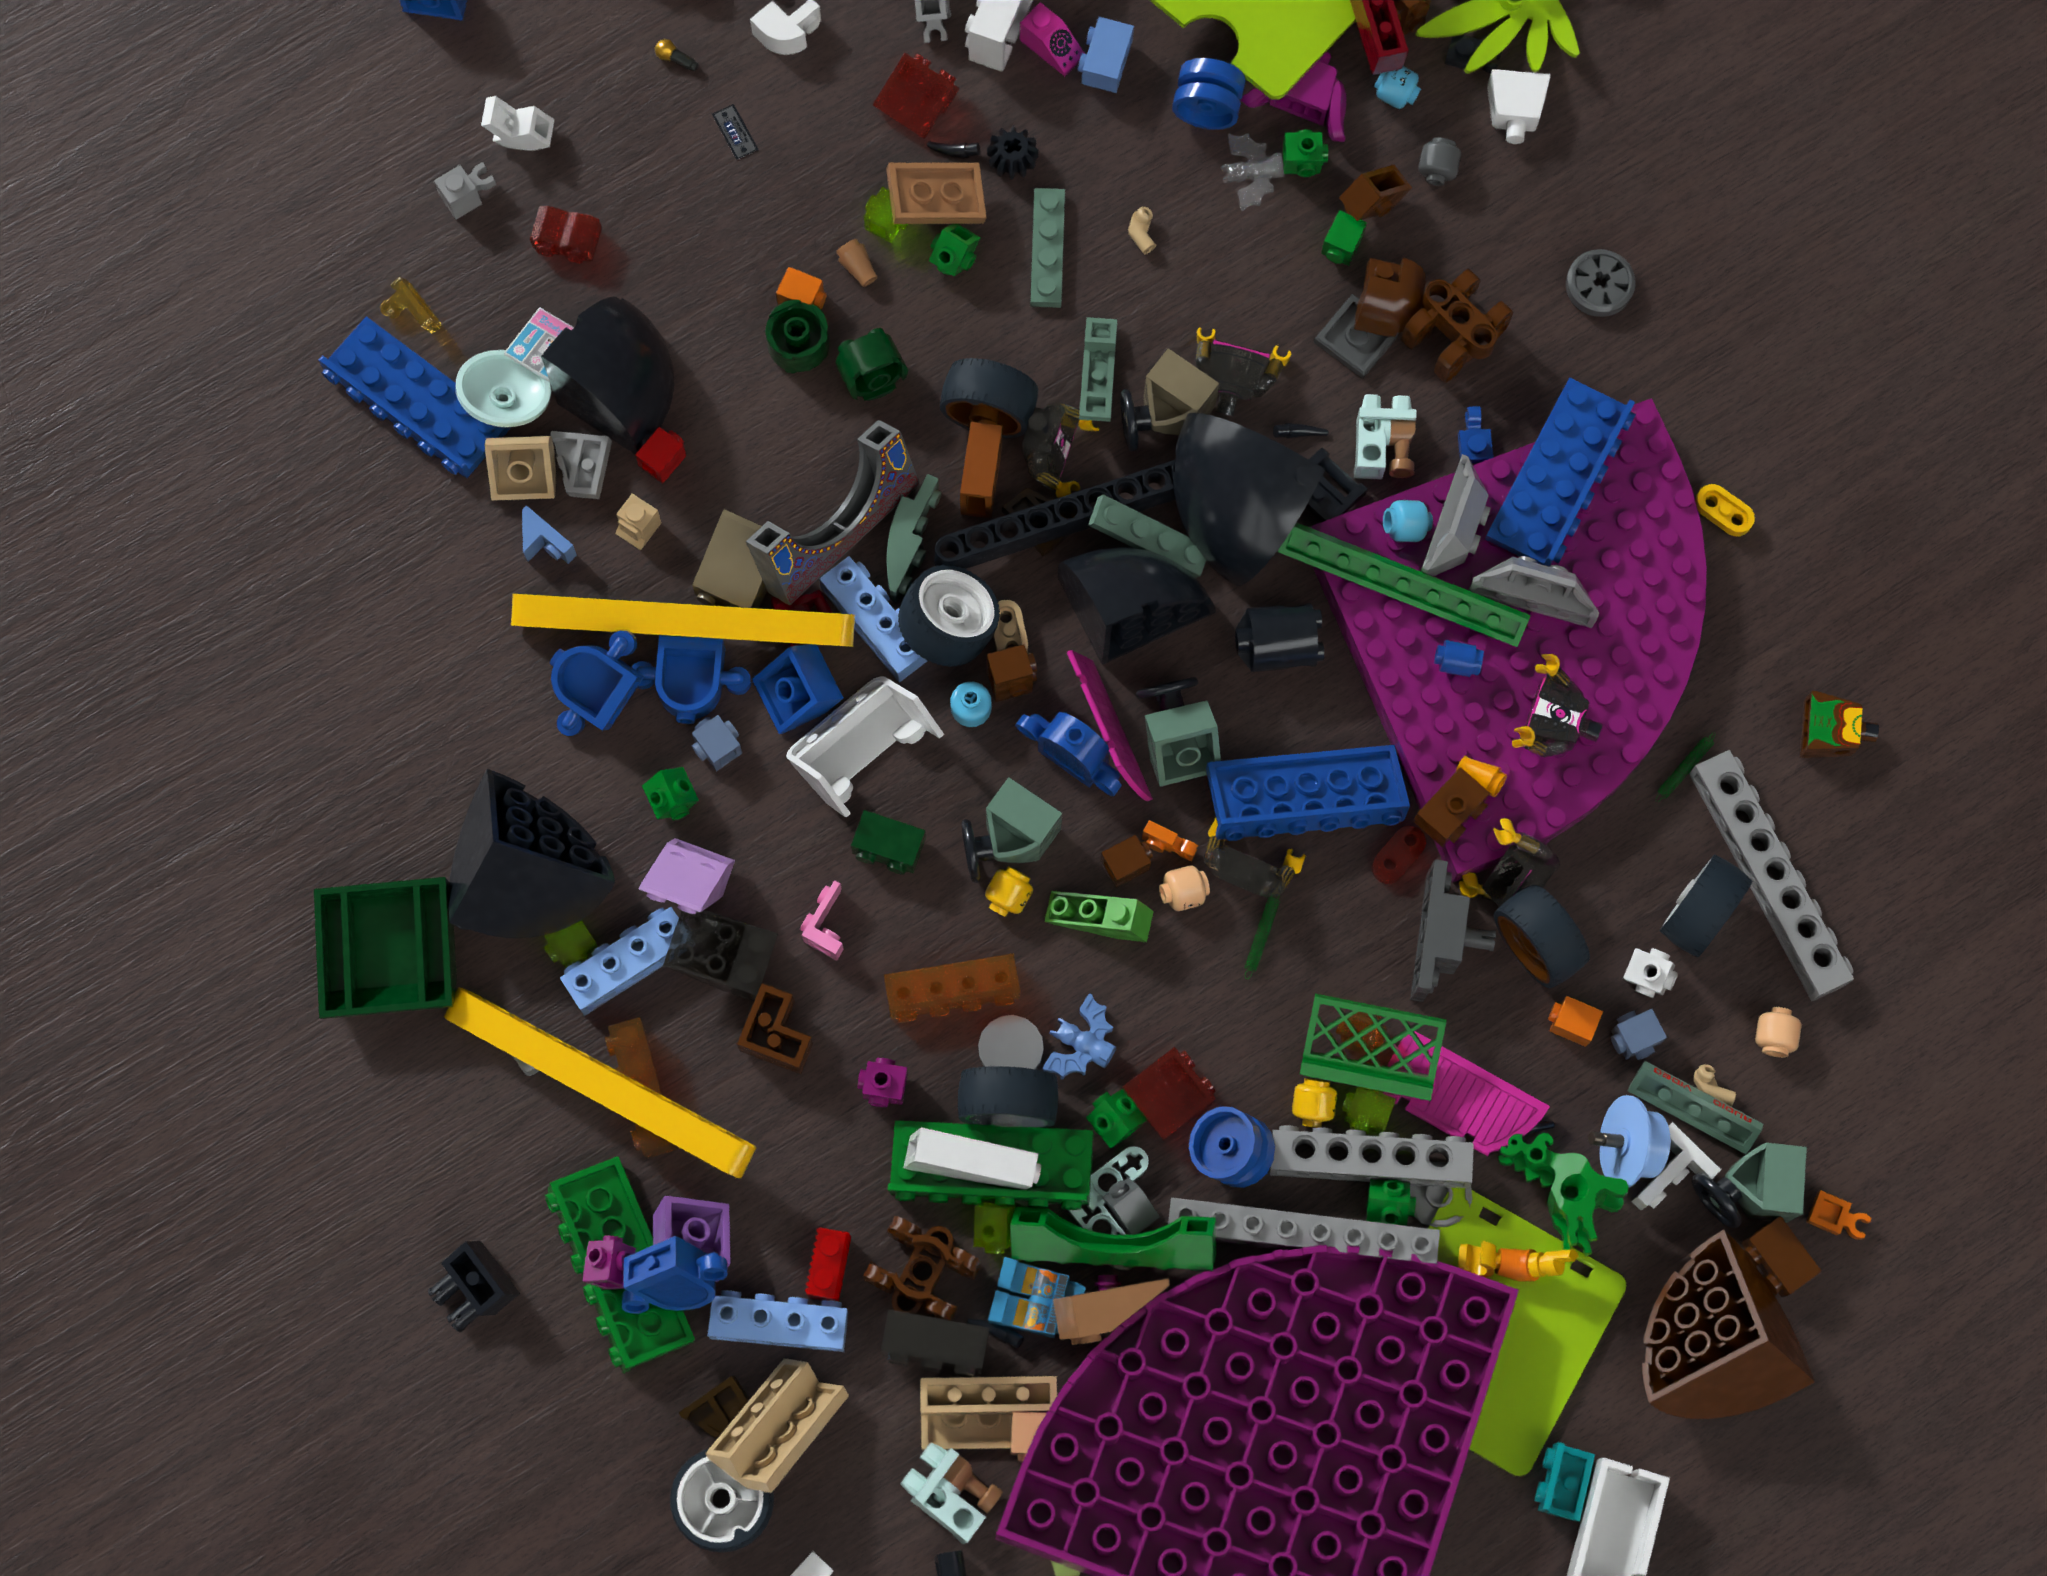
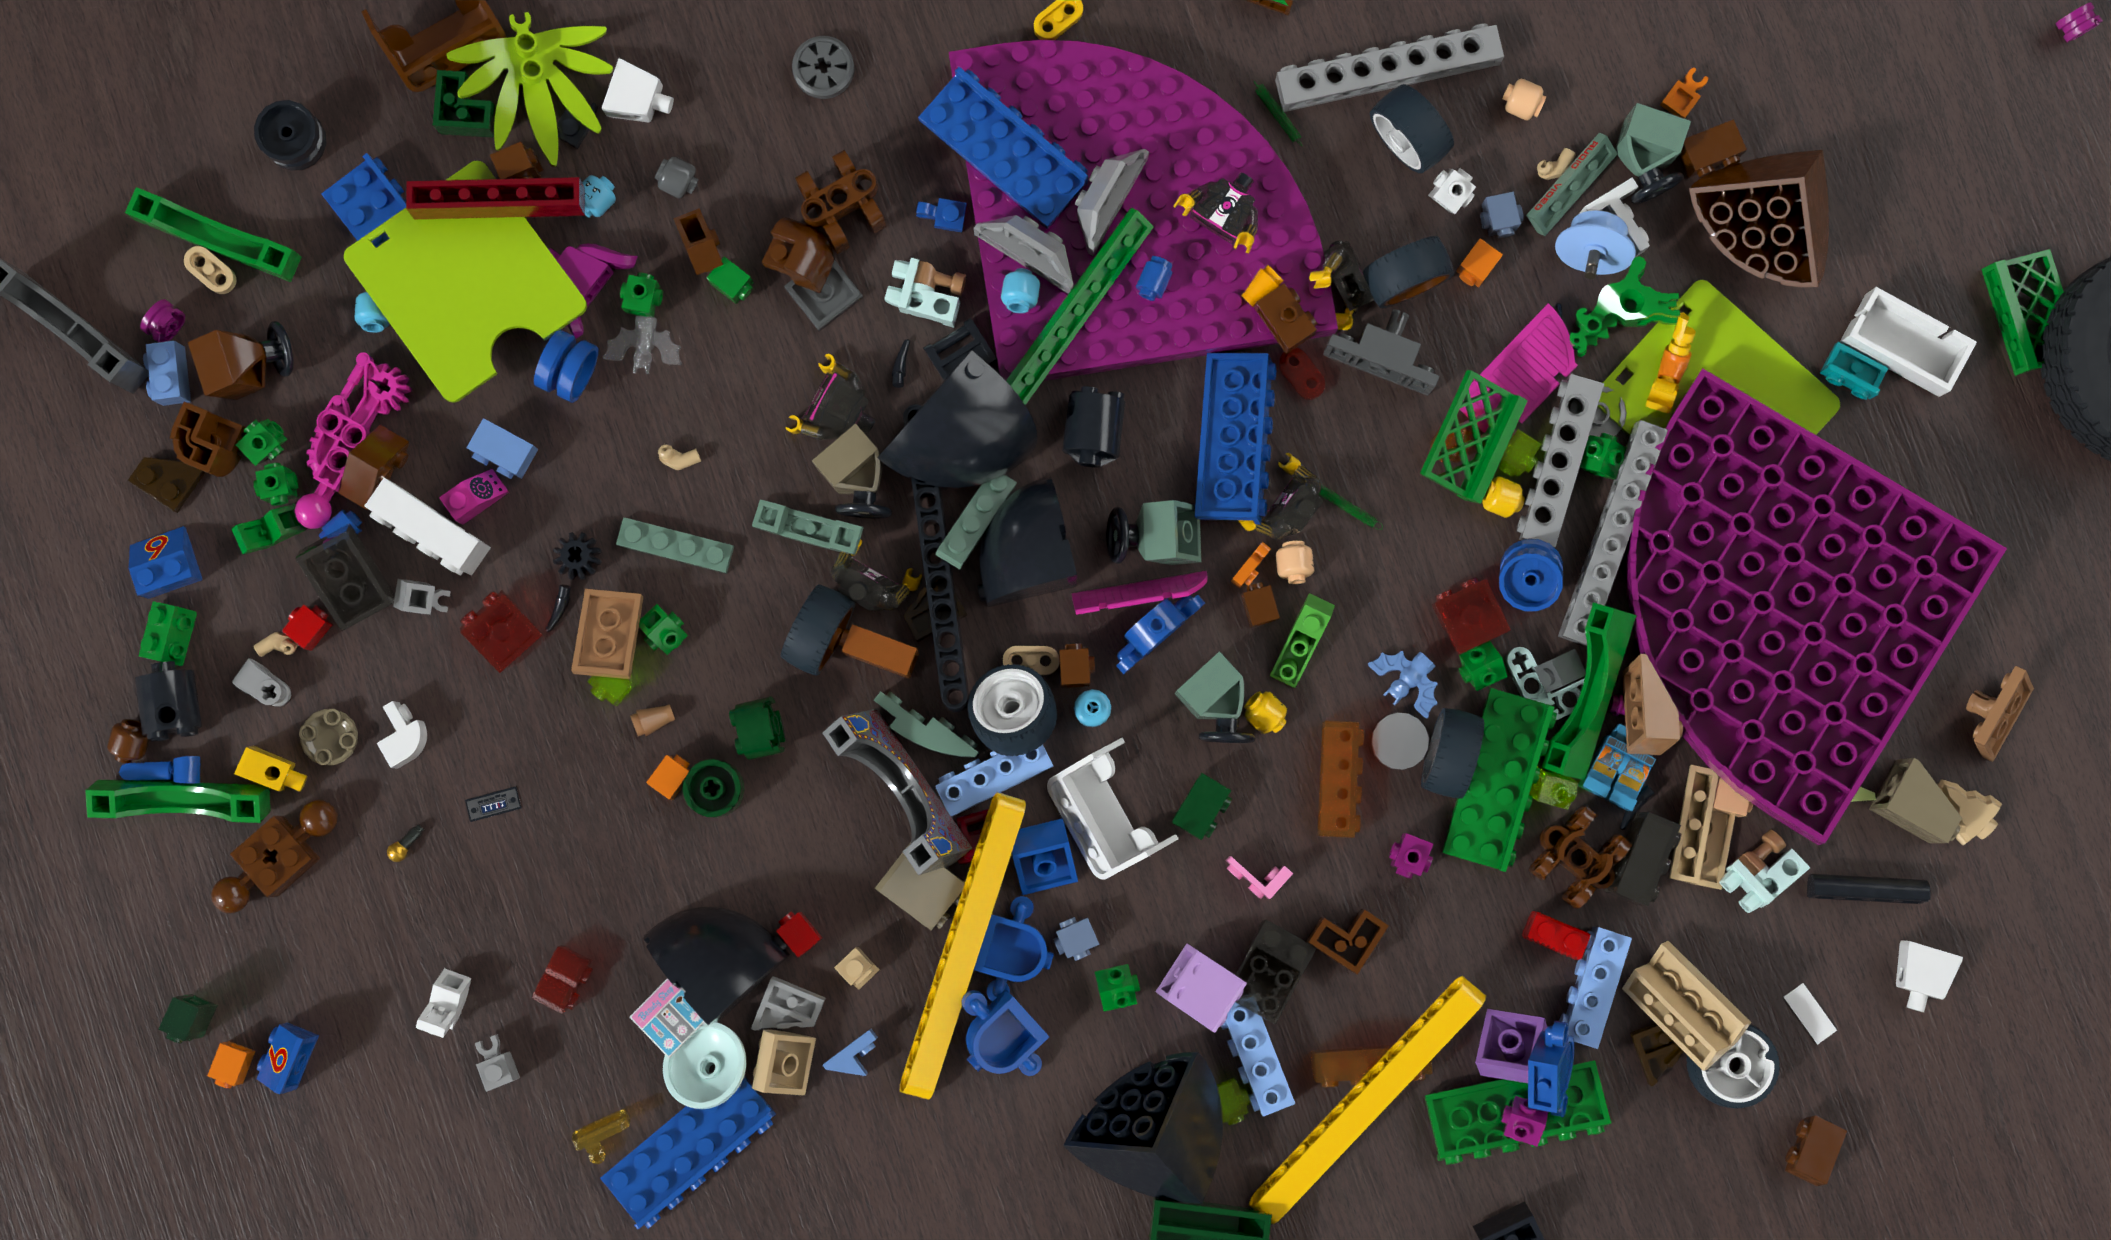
camera: 75 degrees left, 10 degrees up
white slope [903,1128,1041,1191] -> none

